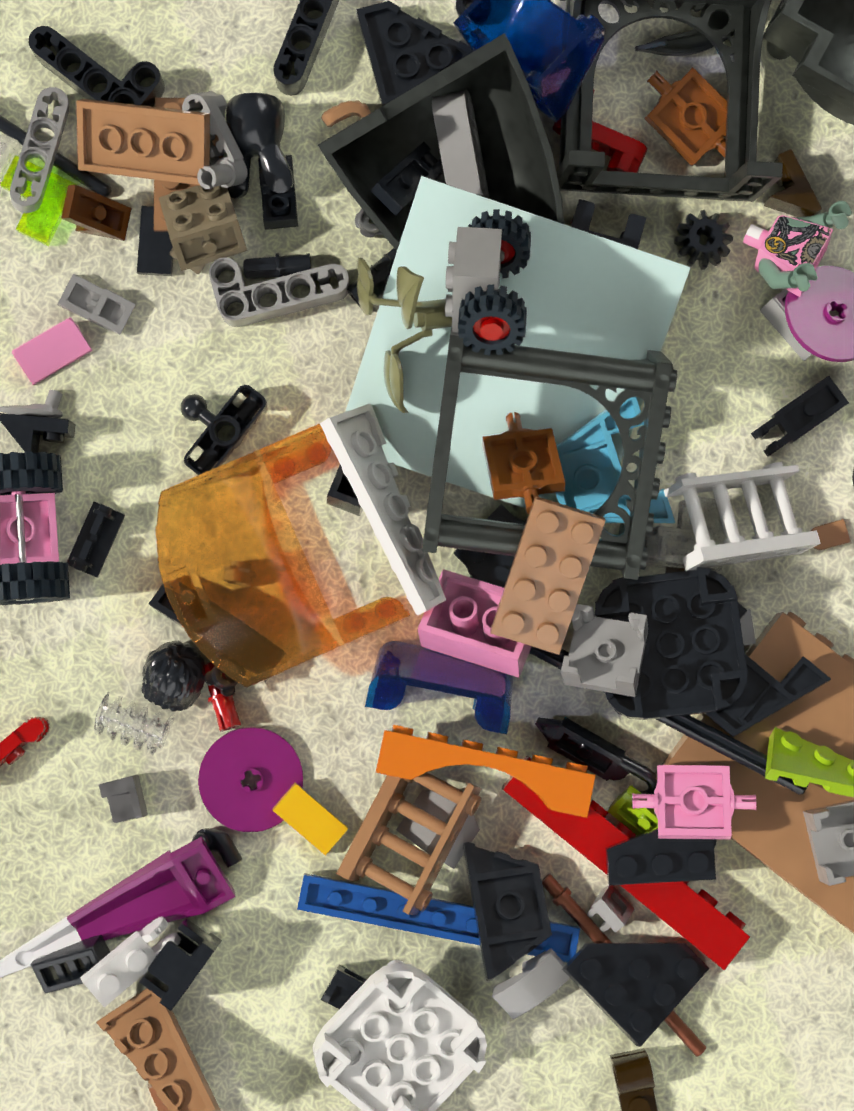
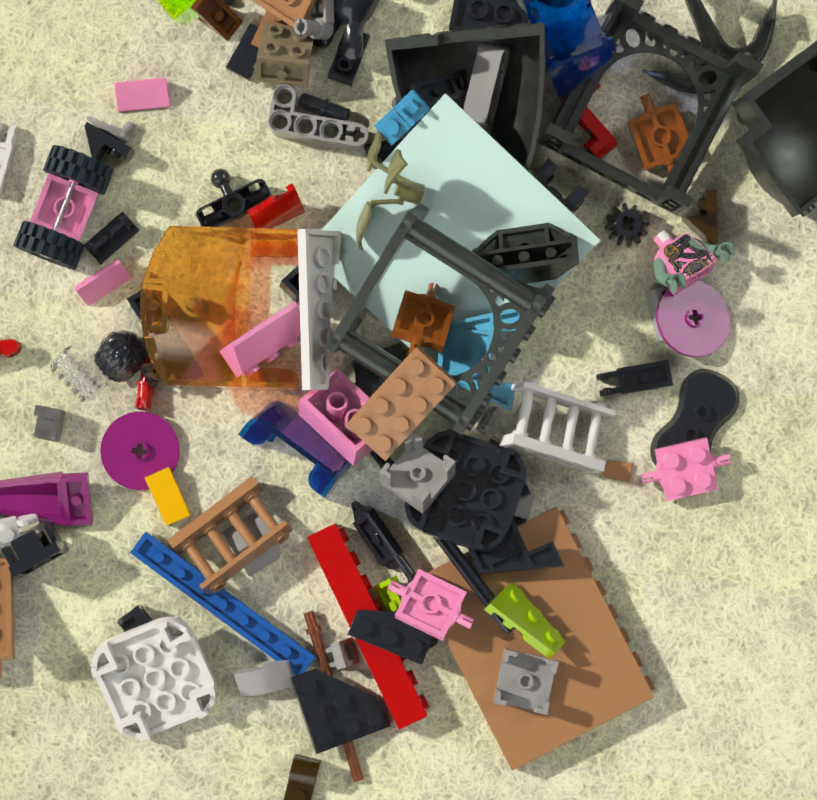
camera: 30 degrees right, 0 degrees up
light grey slope [58,274,136,335] -> none
black arm [192,828,243,868] -> none
medium nougat hair [321,100,371,127] -> none
orange arch [375,725,596,818] -> none
brick [445,209,531,356] -> none
black wing [463,842,552,981] -> none
none -> bright pink slope [74,259,131,306]
none -> bright pink slope [219,301,301,377]
none -> red slope [248,183,305,235]
none -> dark azure plate [374,89,431,146]
none -> pearl dark grey wedge [472,223,580,284]

